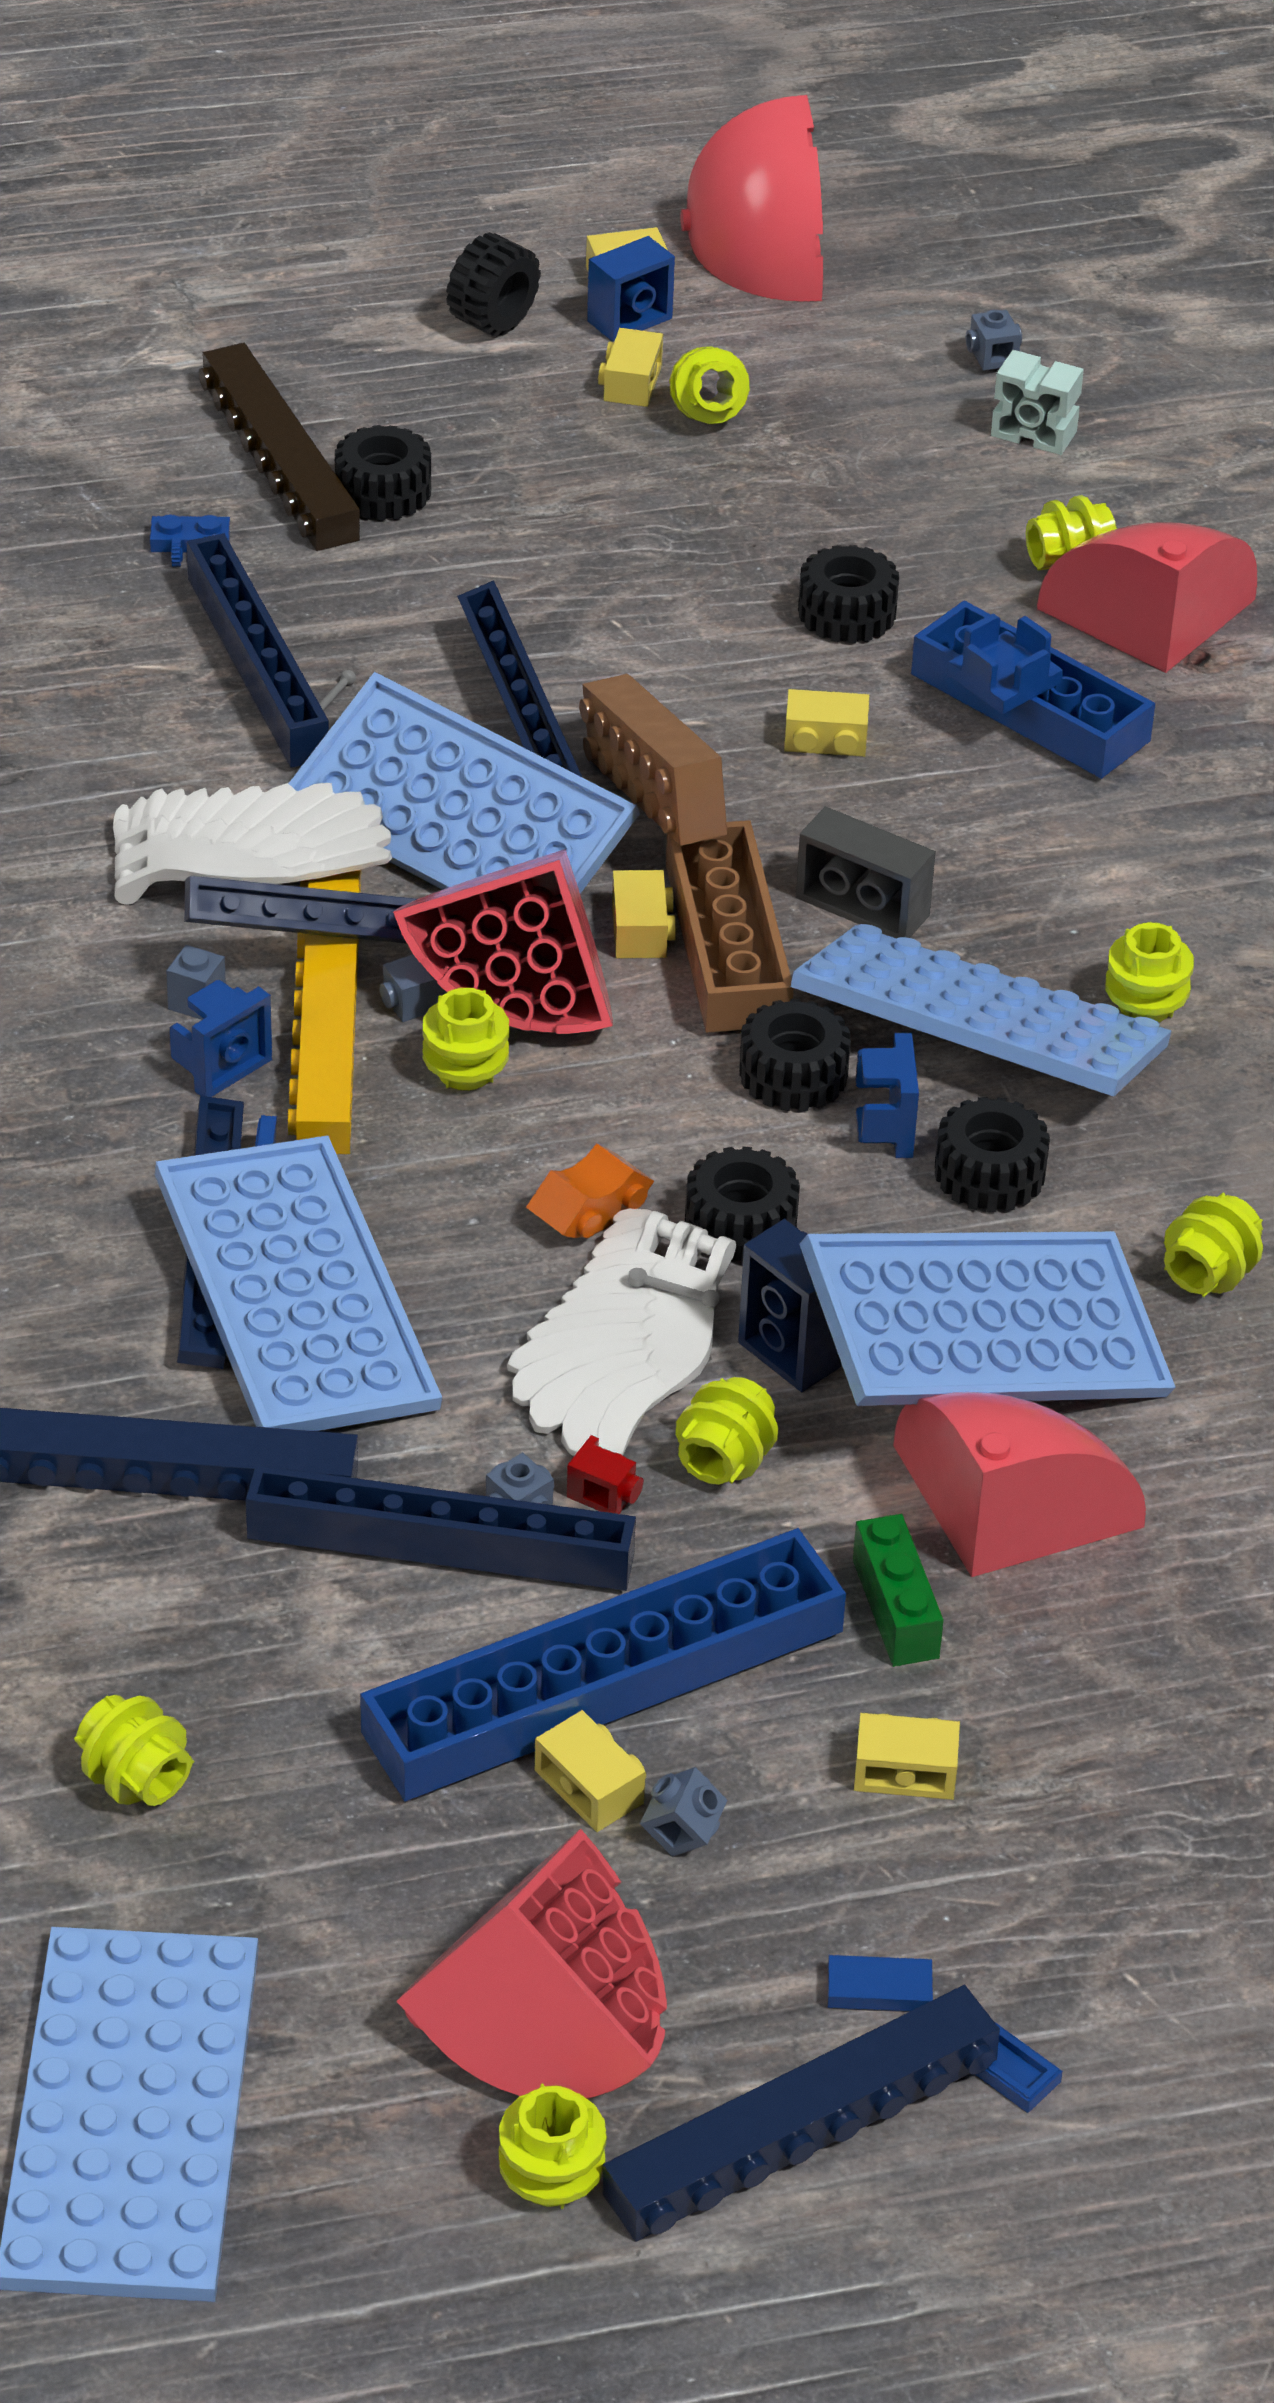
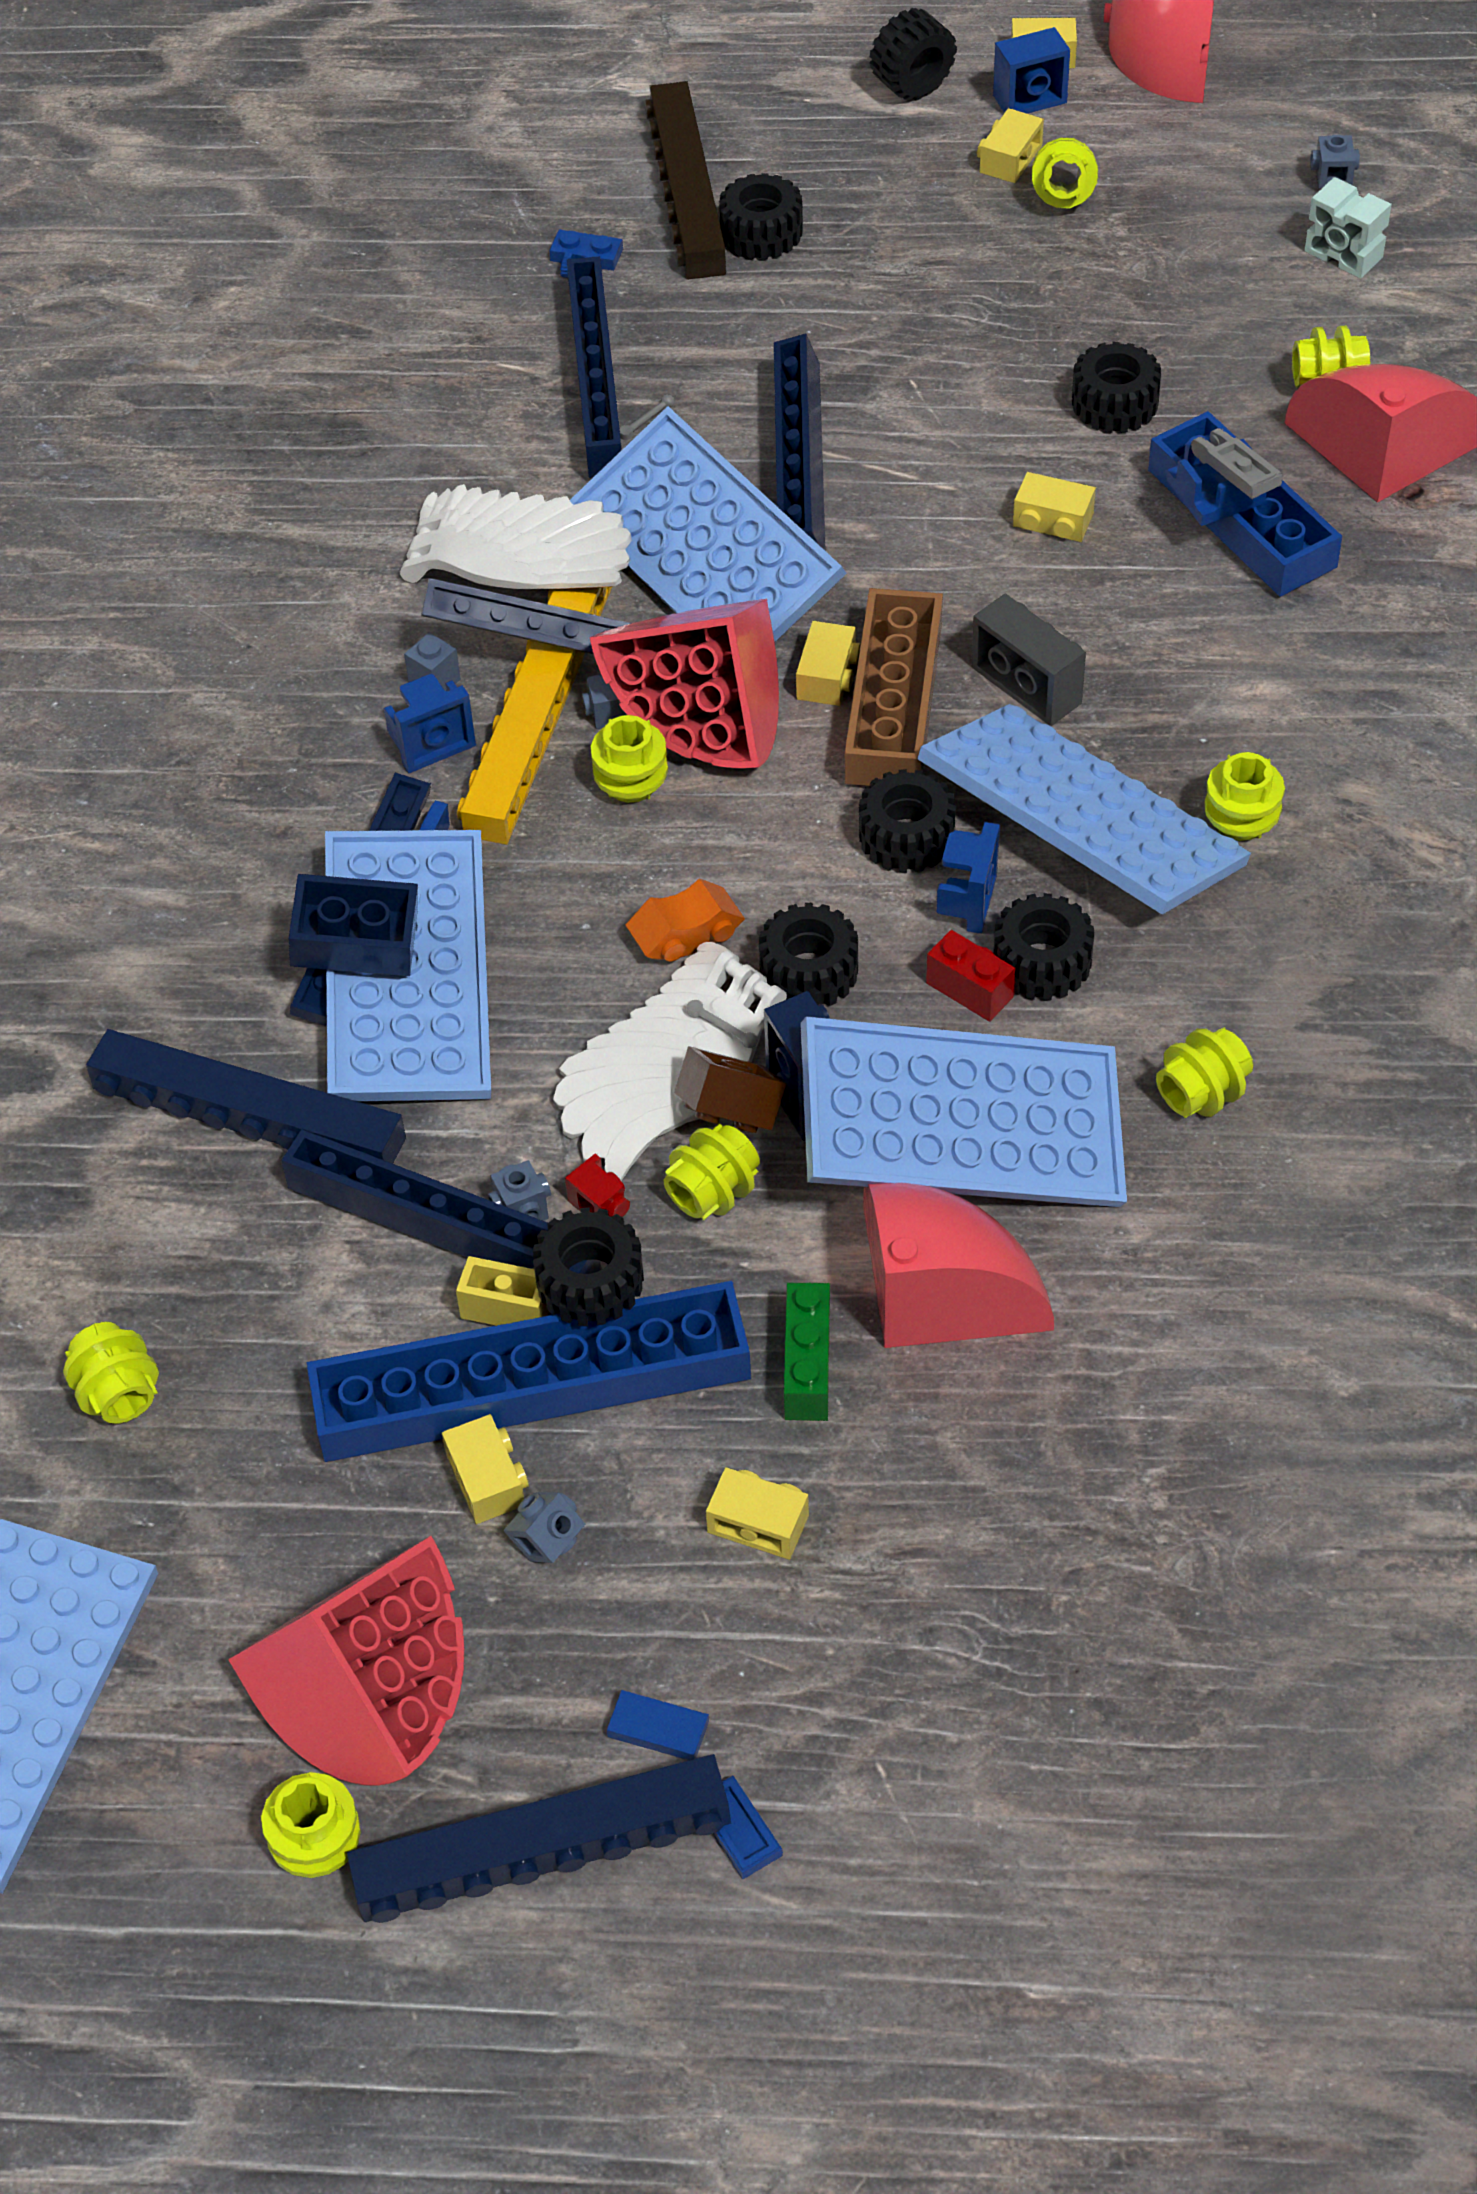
camera: 20 degrees right, 10 degrees up
medium nougat brick [579,674,728,846] -> none
none -> dark blue brick [288,874,418,976]
none -> light yellow brick [456,1256,550,1326]
none -> black tyre [533,1207,644,1326]
none -> reddish brown brick [674,1046,787,1133]
none -> red brick [926,930,1015,1022]
none -> light grey hinge [1191,428,1282,499]

